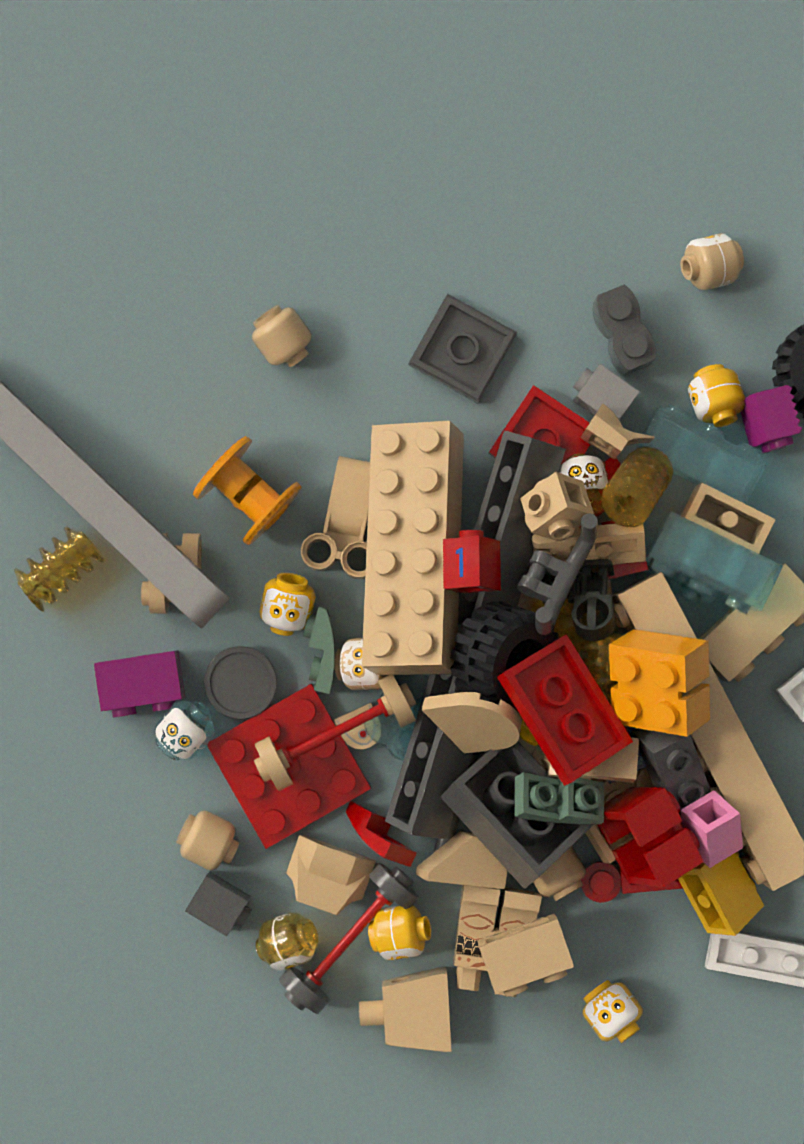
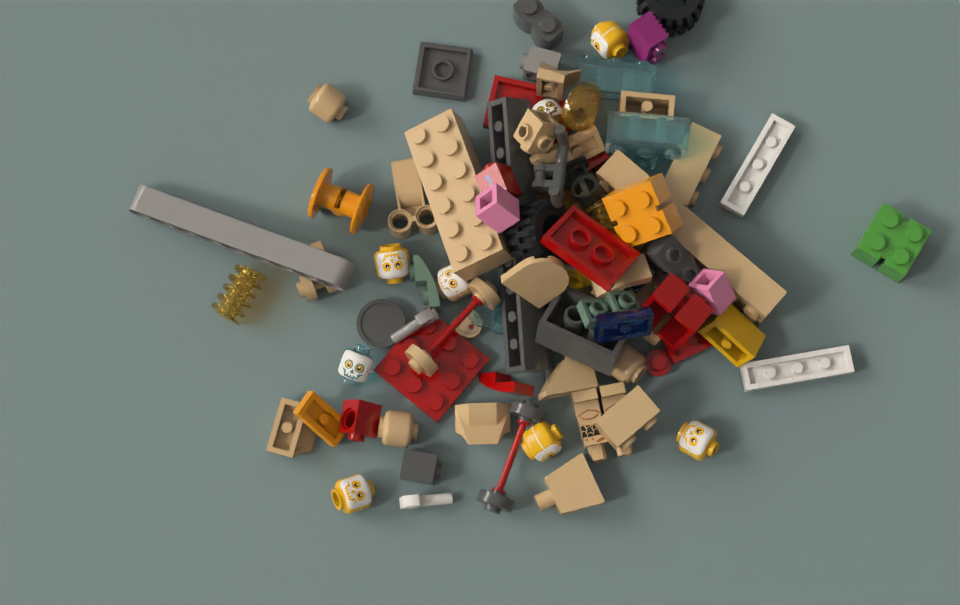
camera: 10 degrees left, 10 degrees down
magenta brick [94,650,186,718] -> none
clear yellow head [256,912,319,971] -> none
none -> tan slope [266,397,317,459]
none -> light orange plate [293,391,345,447]
none -> head [331,474,375,514]
none -> red brick [338,399,382,442]
none -> light grey bar [391,308,440,344]
none -> white bar [399,493,453,509]
none -> bright pink brick [476,183,520,234]
none -> clear blue plate [594,307,654,343]

